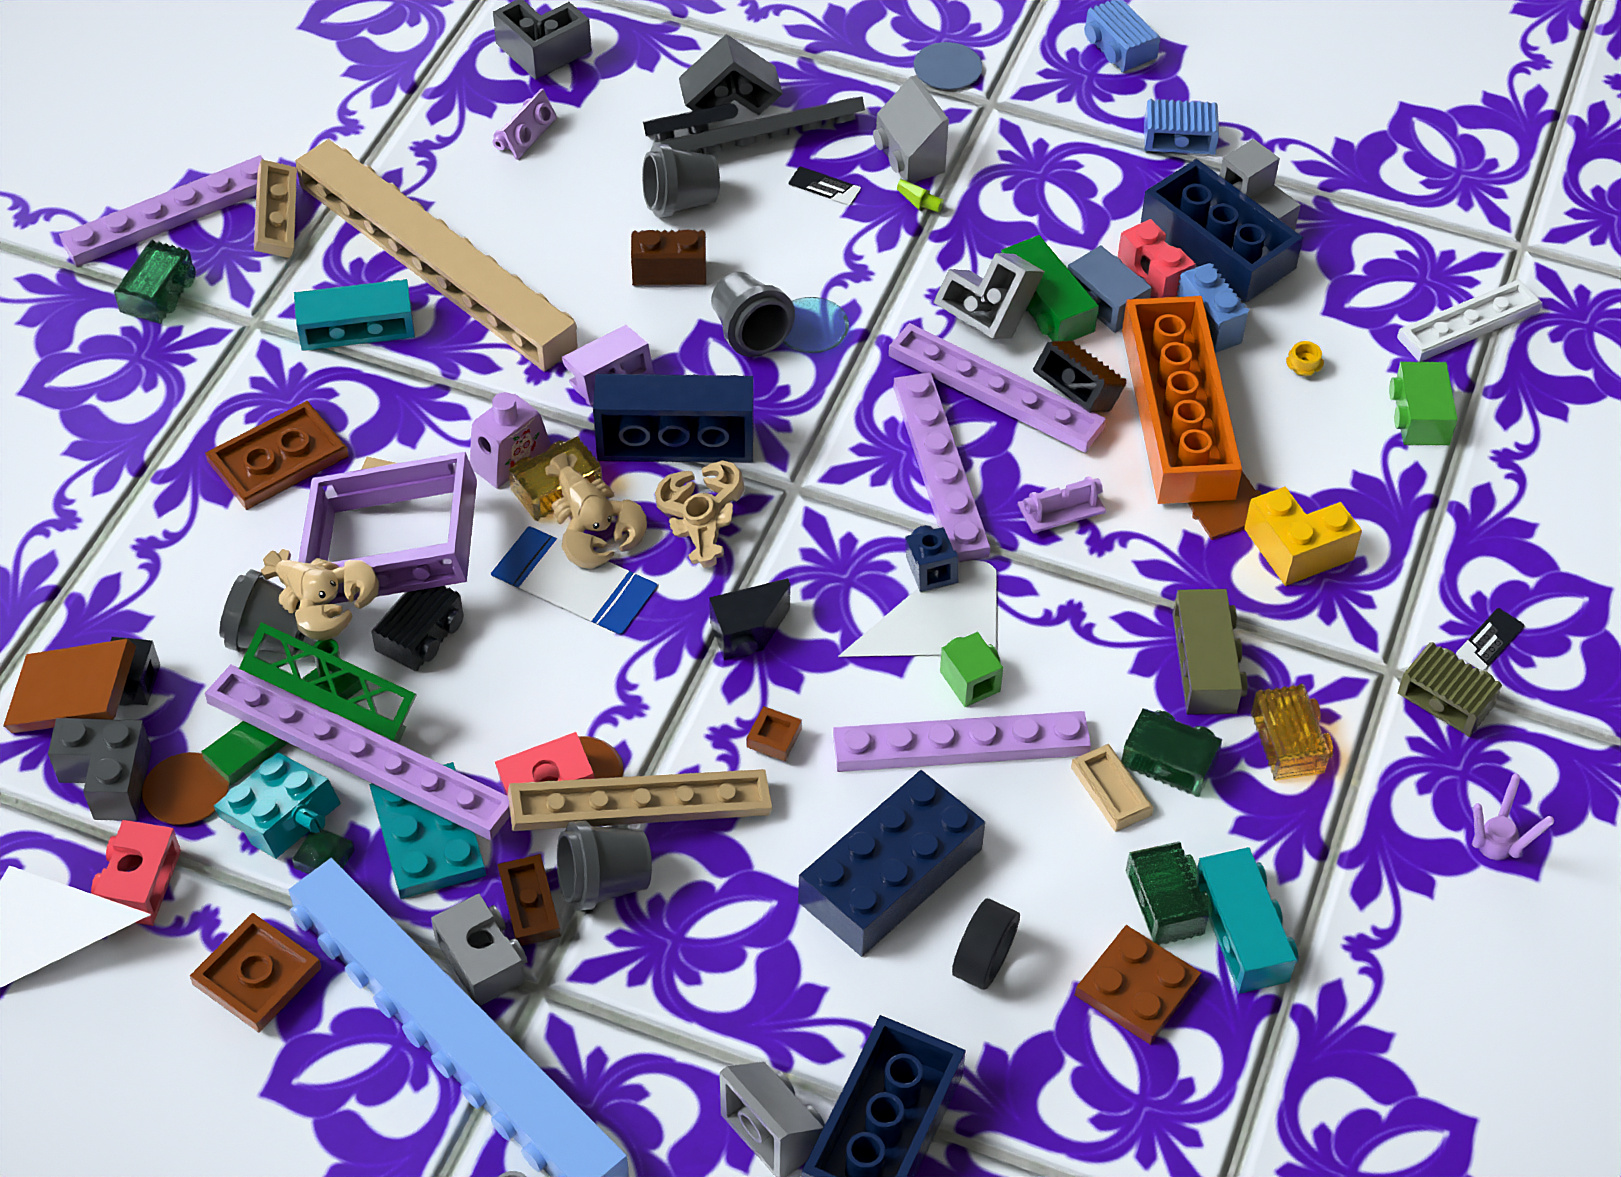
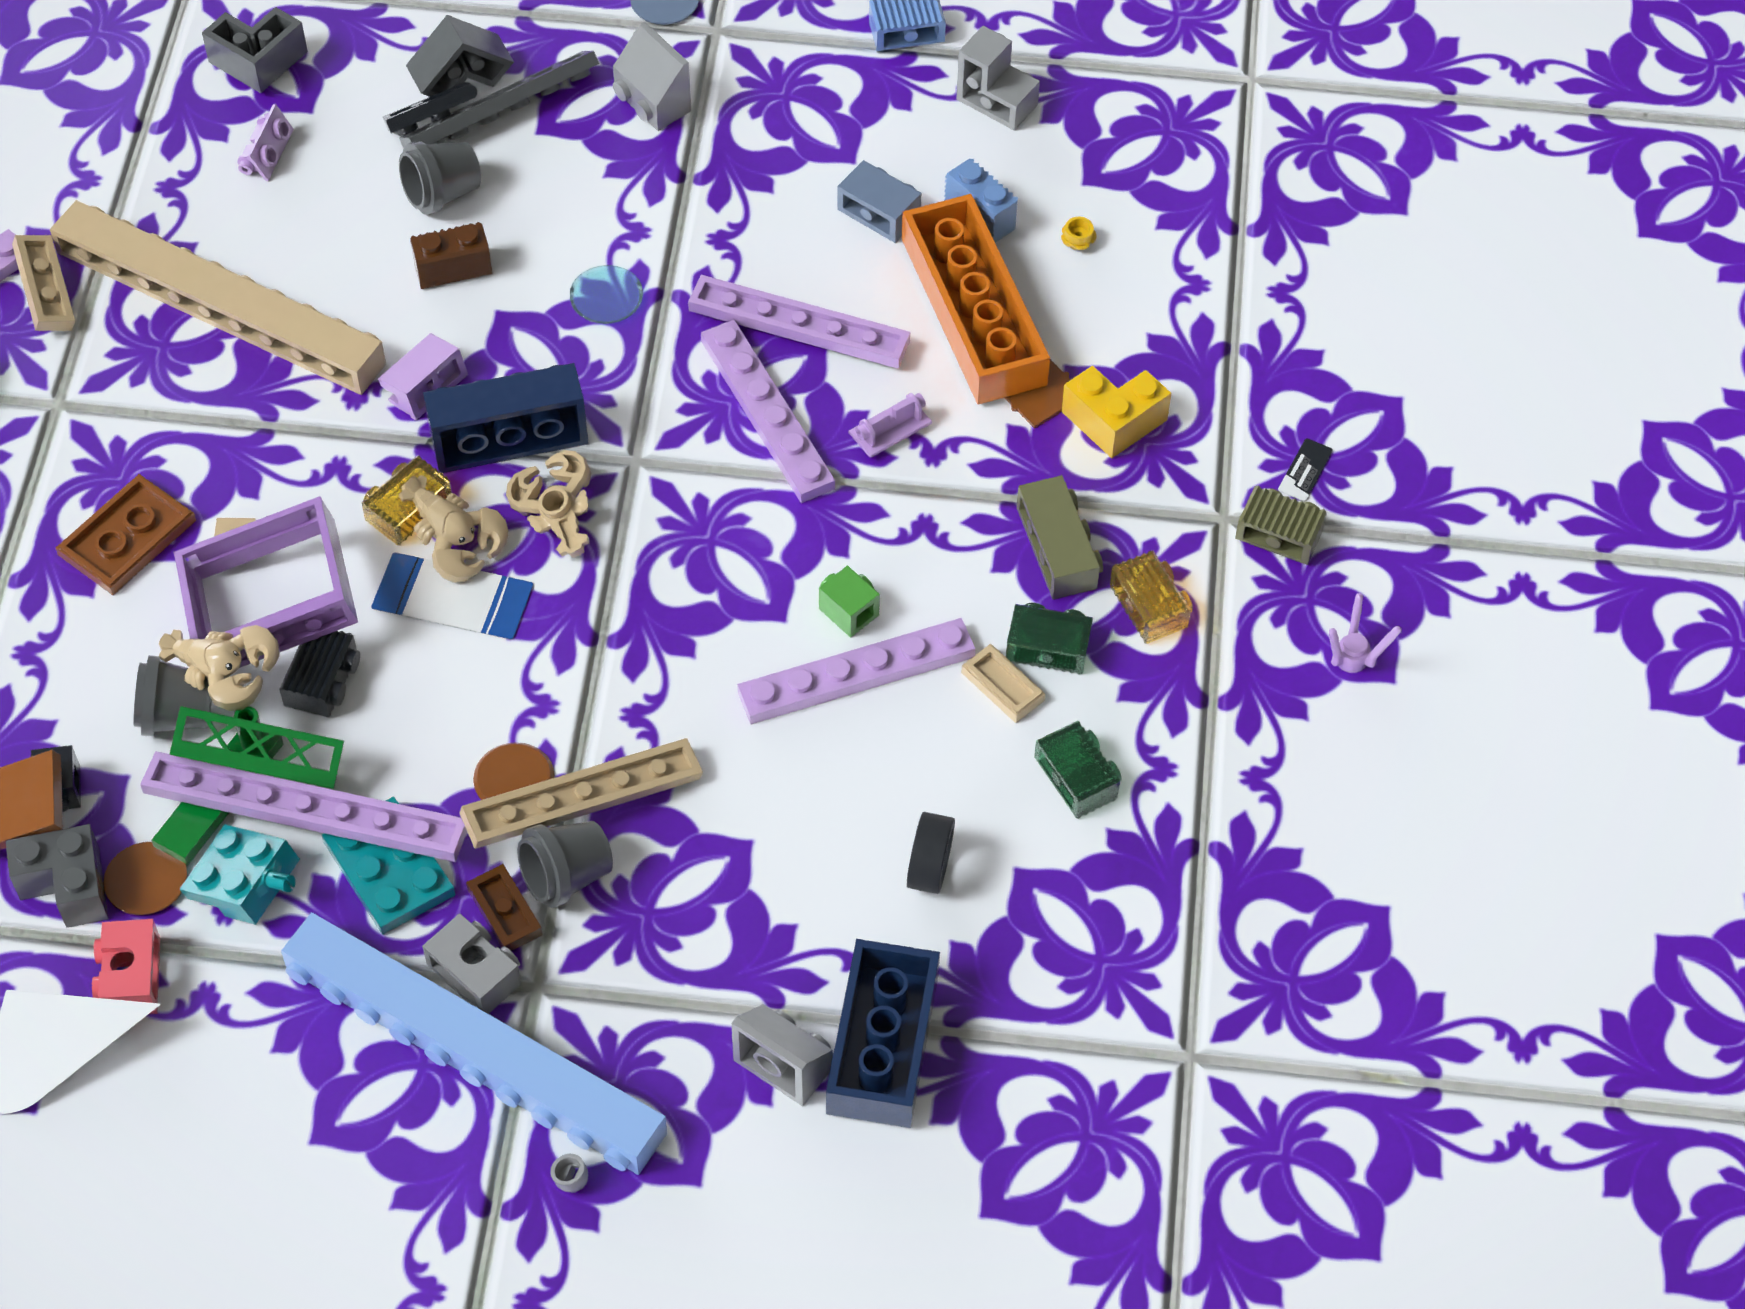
camera: 15 degrees left, 5 degrees up
dark orange plate [190,912,321,1033] -> none
clear green plate [292,827,355,874] -> none
teal brick [294,279,415,351] -> none
lavender torso [470,392,551,489] -> none
coral brick [495,732,595,796] -> none
black slope [709,578,790,660] -> none
dark grey piece [711,272,795,357] -> none
dark orange plate [746,706,802,761] -> none
sticker [788,167,861,205] -> none
dark blue brick [798,770,985,957] -> none
white sticker [838,560,996,657] -> none
lime bar [897,179,944,213] -> none
dark blue brick [905,525,959,592] -> none
light grey brick [933,253,1045,339] -> none
green brick [1001,235,1099,341] -> none
black brick [1033,341,1127,413] -> none
dark orange plate [1075,925,1202,1045] -> none
coral brick [1117,219,1195,298] -> none
dark blue brick [1140,158,1303,303] -> none
teal brick [1194,847,1299,994] -> none
bright green brick [1389,362,1458,445] -> none
white tile [1397,279,1542,362] -> none

